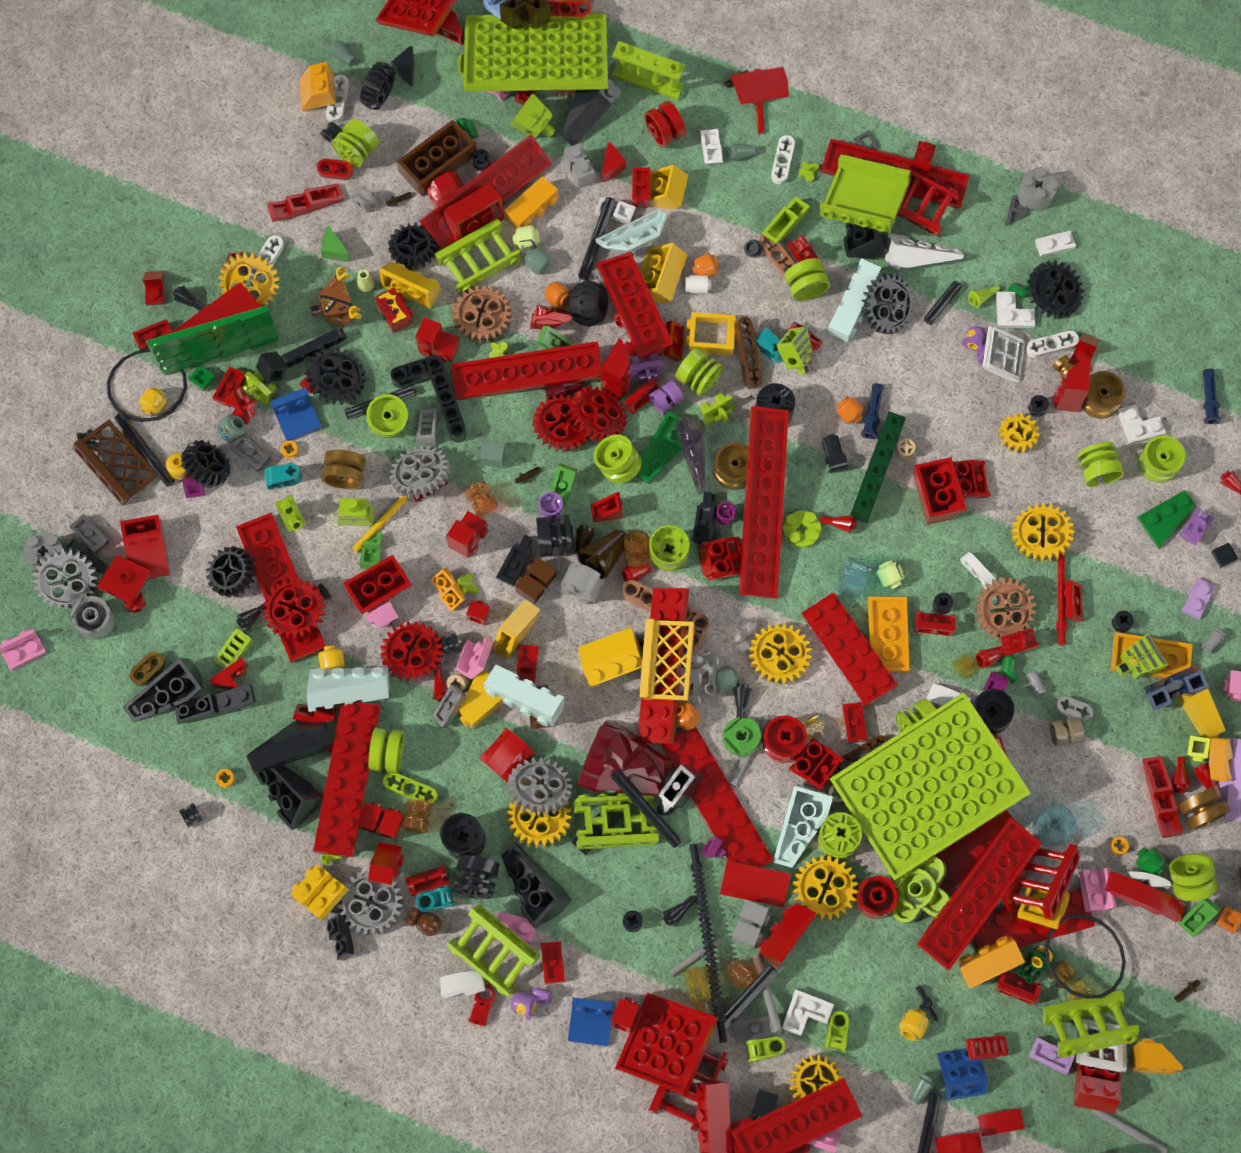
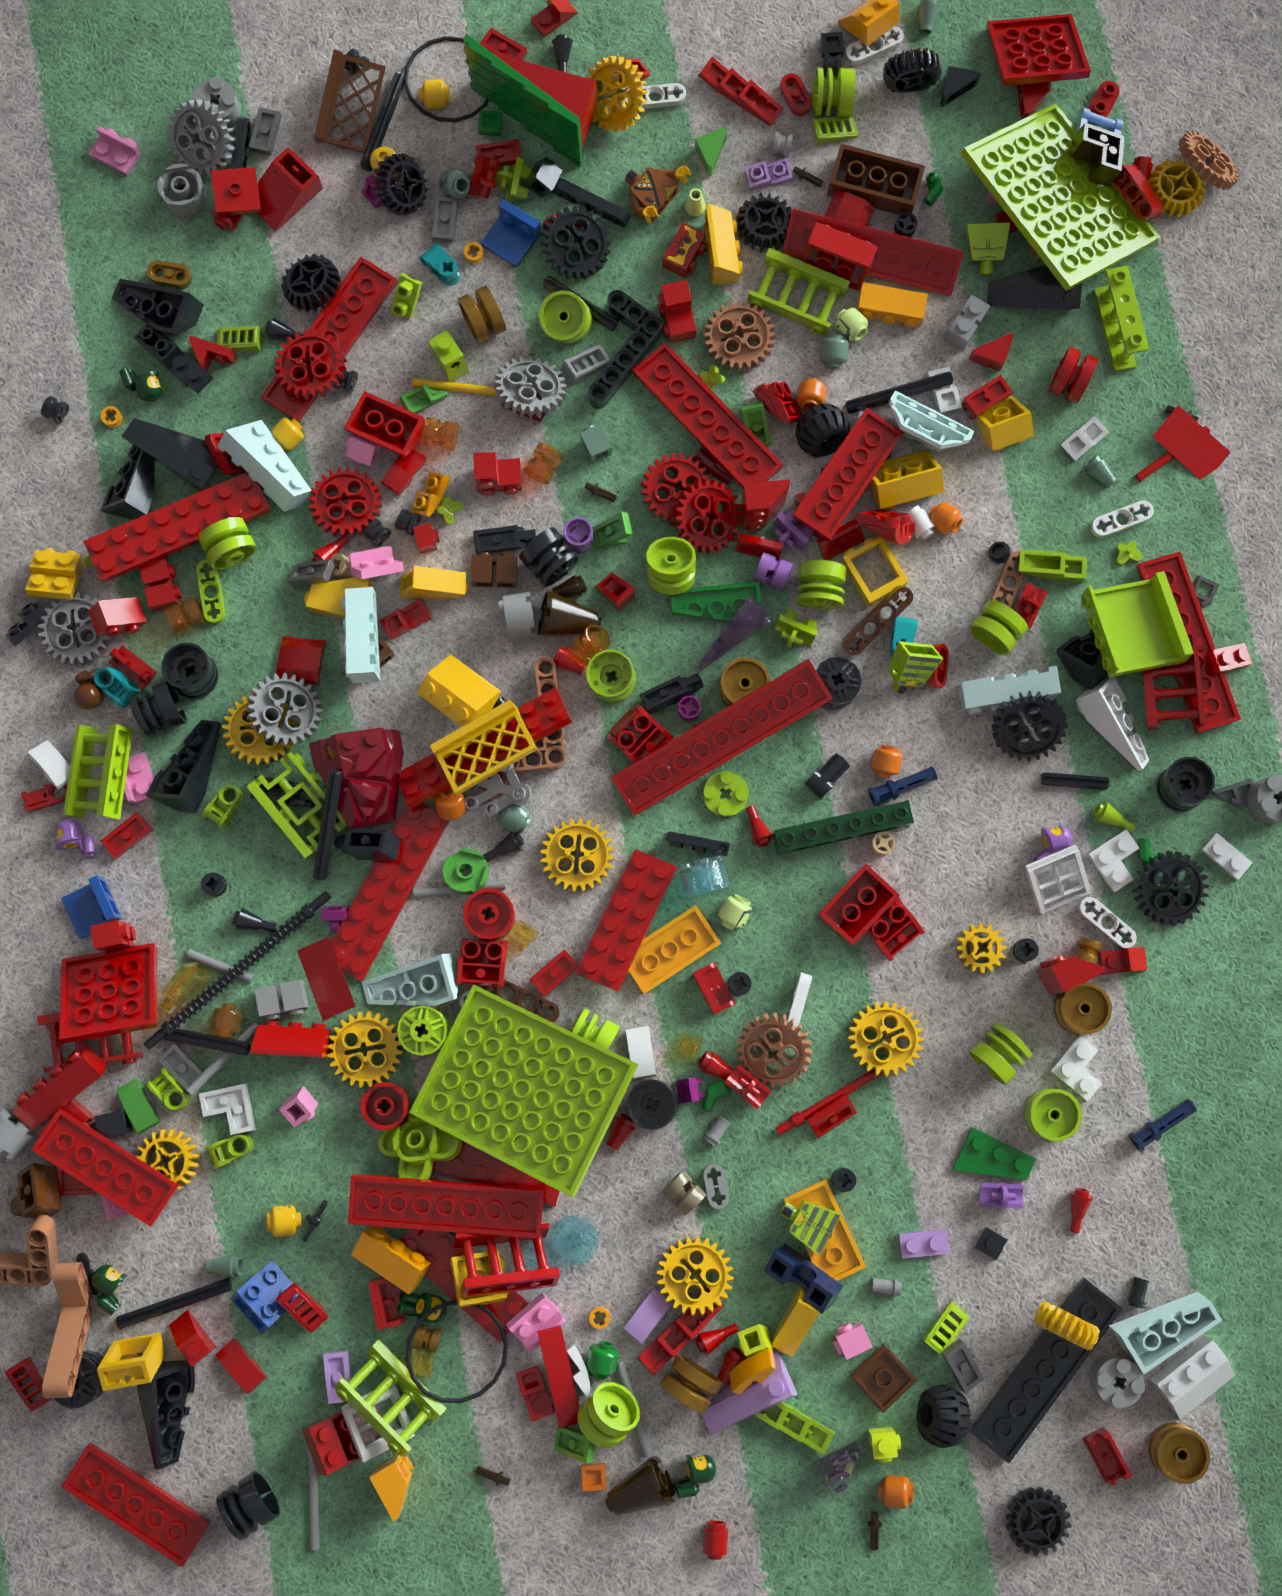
camera: 55 degrees right, 10 degrees up
none -> bright green slope [117,1078,160,1134]
none -> dark green piece [119,368,163,402]
none -> lime piece [202,785,244,830]
none -> bright pink brick [279,1086,318,1127]
none -> red slope [381,450,427,496]
none -> black wheel [395,508,421,536]
none -> clear orange wheel [422,417,459,451]
none -> red slope [515,1365,555,1422]
none -> lavender slope [623,1288,673,1344]
none -> yellow gear [657,1236,734,1317]
none -> black hinge [666,831,730,856]
none -> lavender slope [745,157,794,189]
none -> lime slope [811,116,859,146]
none -> black plate [820,32,844,58]
none -> red slope [855,509,916,545]
none -> black wheel [1157,757,1215,812]

